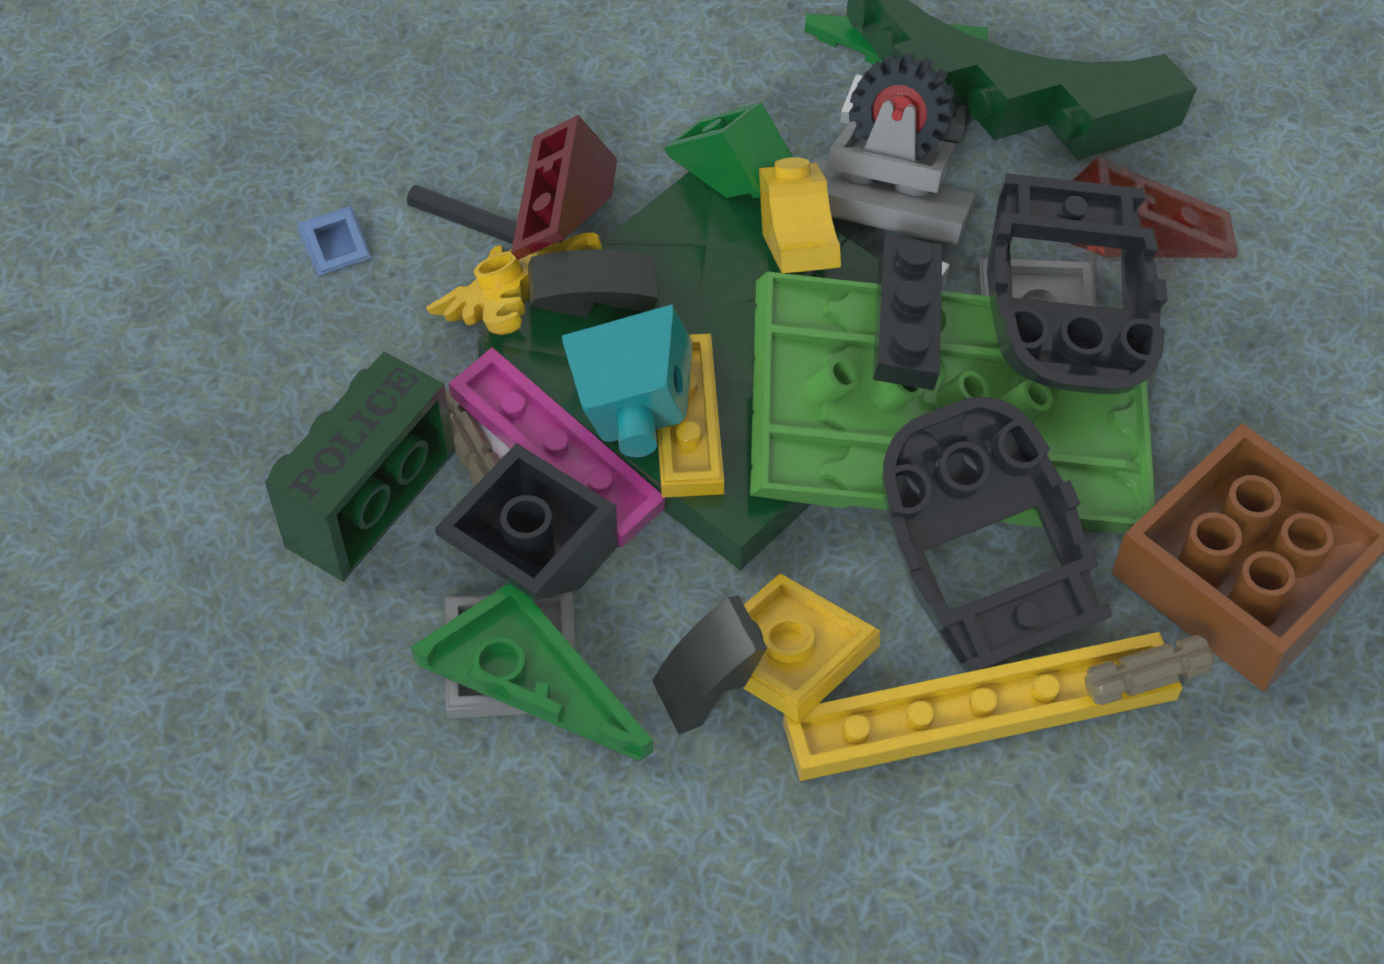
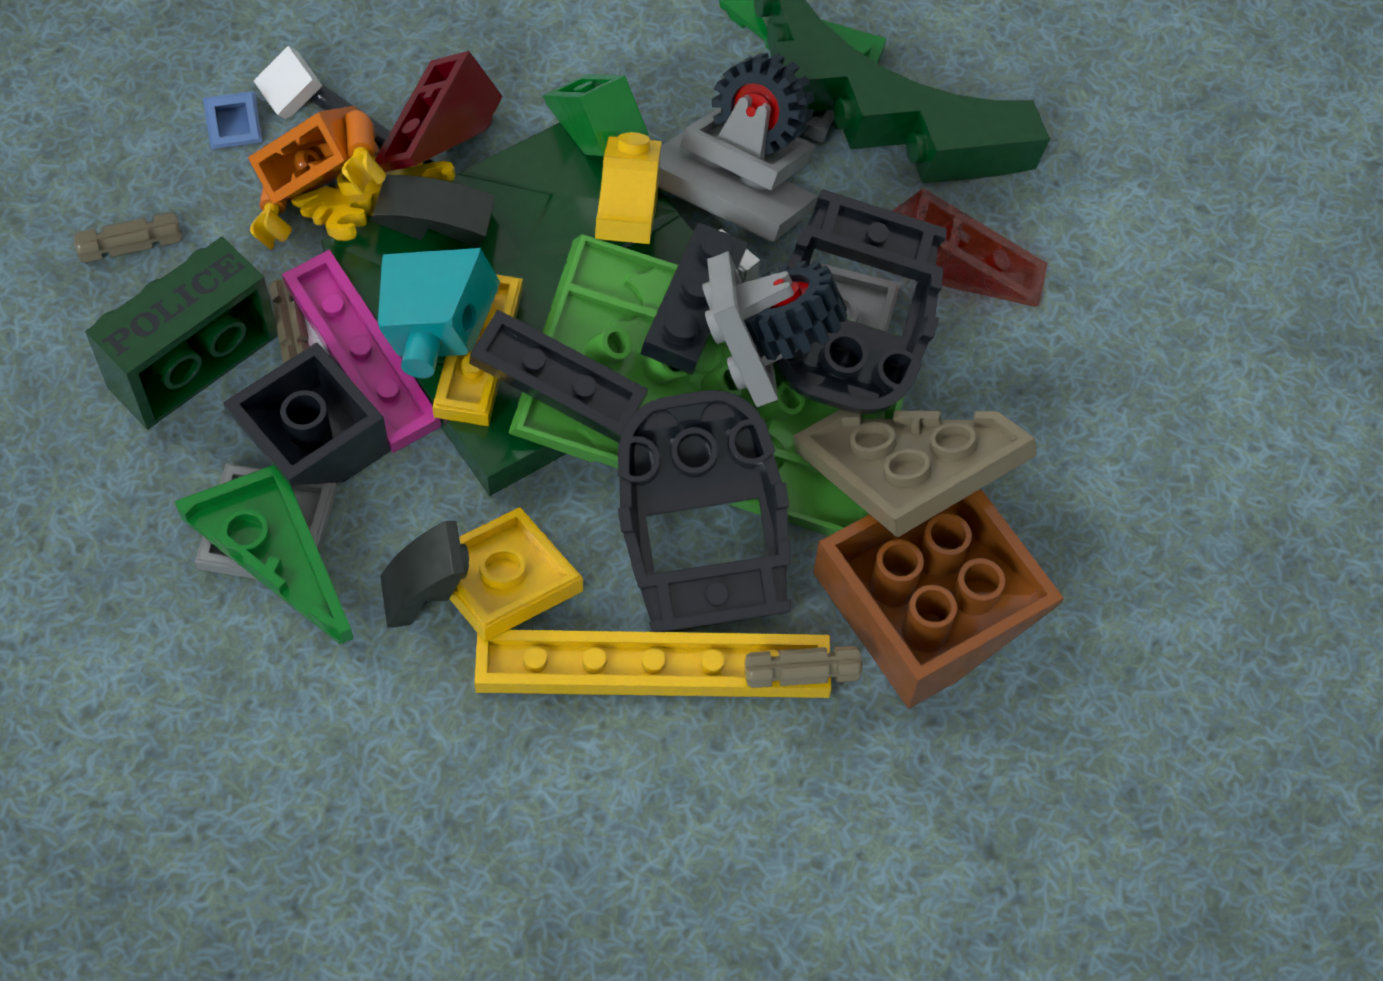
camera: 10 degrees right, 5 degrees up
none -> dark tan axle [74,212,182,263]
none -> orange torso [248,106,386,250]
none -> white tile [254,46,323,119]
none -> black plate [469,310,649,443]
none -> plate [702,251,847,407]
none -> dark tan plate [793,410,1037,538]

